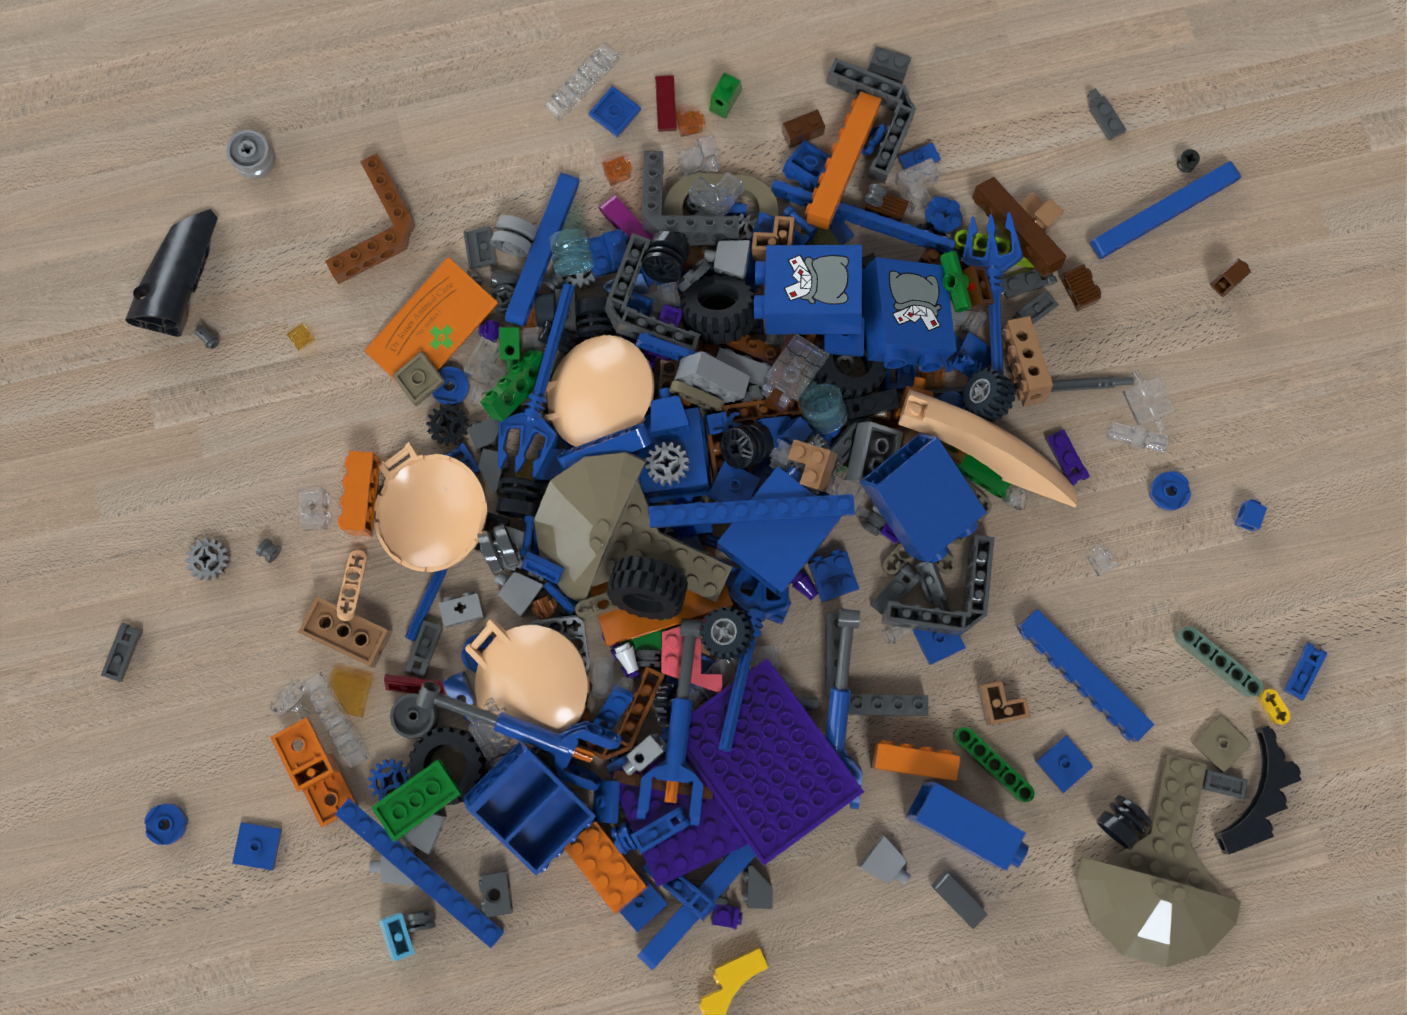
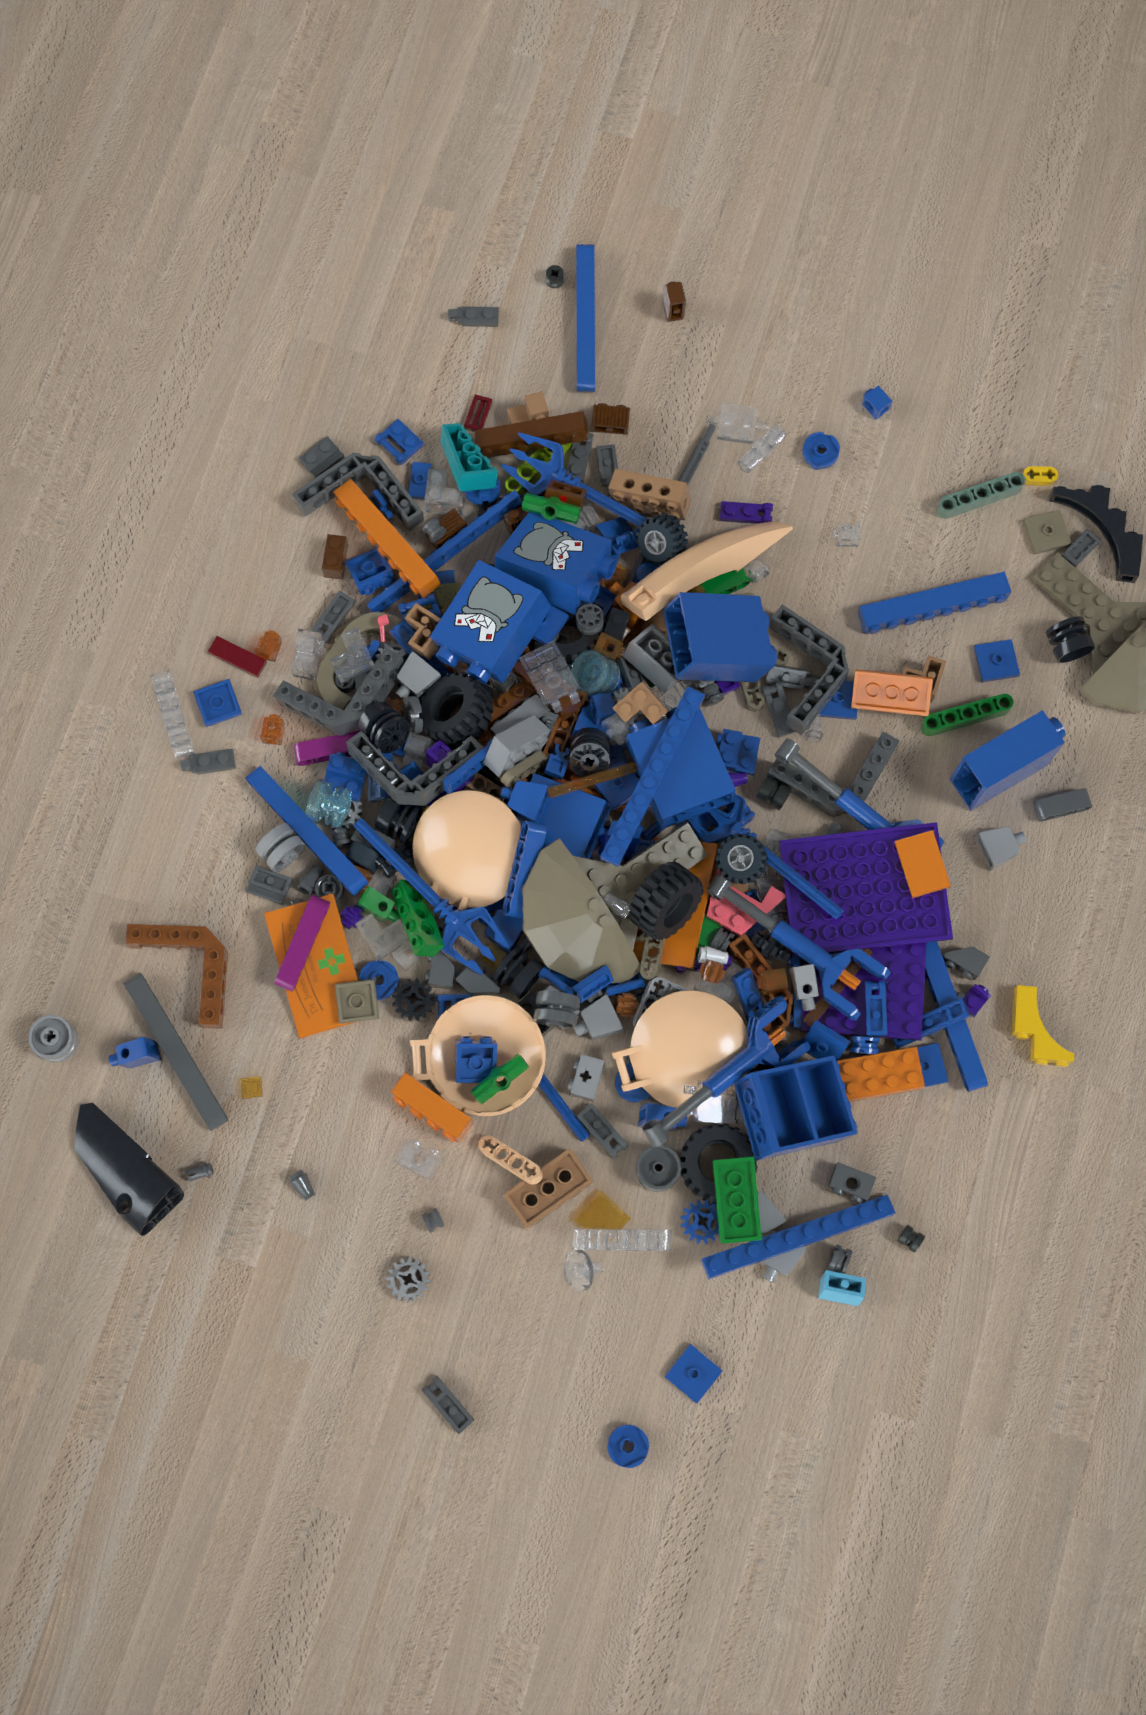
camera: 60 degrees left, 5 degrees down
orange bracket [270,717,358,828] -> none
dark red tile [384,674,446,695] -> none
light grey gear [645,442,690,486] -> none
green torso [709,73,742,119] -> none
orange brick [871,740,960,781] -> none
blue plate [1283,642,1327,701] -> none
none -> blue torso [109,1037,161,1068]
none -> dark grey beam [123,972,229,1131]
none -> dark grey hinge [180,749,236,775]
none -> magenta beam [274,894,331,992]
none -> dark grey cone [288,1169,315,1201]
none -> dark grey plate [310,590,356,644]
none -> blue plate [374,419,424,465]
none -> coral hand [378,614,389,642]
none -> teal wedge [440,423,498,492]
none -> blue plate [455,1036,497,1083]
none -> dark red tile [464,394,493,432]
none -> green piece [471,1053,530,1104]
none -> clear orange axle [547,762,637,798]
none -> dark grey wheel [576,604,603,635]
none -> clear orange brick [593,632,625,661]
none -> clear cone [603,892,630,920]
none -> dark orange gear [699,959,725,984]
none -> pearl dark grey wheel [756,776,792,811]
none -> clear orange brick [757,968,788,995]
none -> orange plate [851,669,933,716]
none -> orange tile [894,830,951,898]
none -> pearl dark grey wheel [897,1225,925,1253]

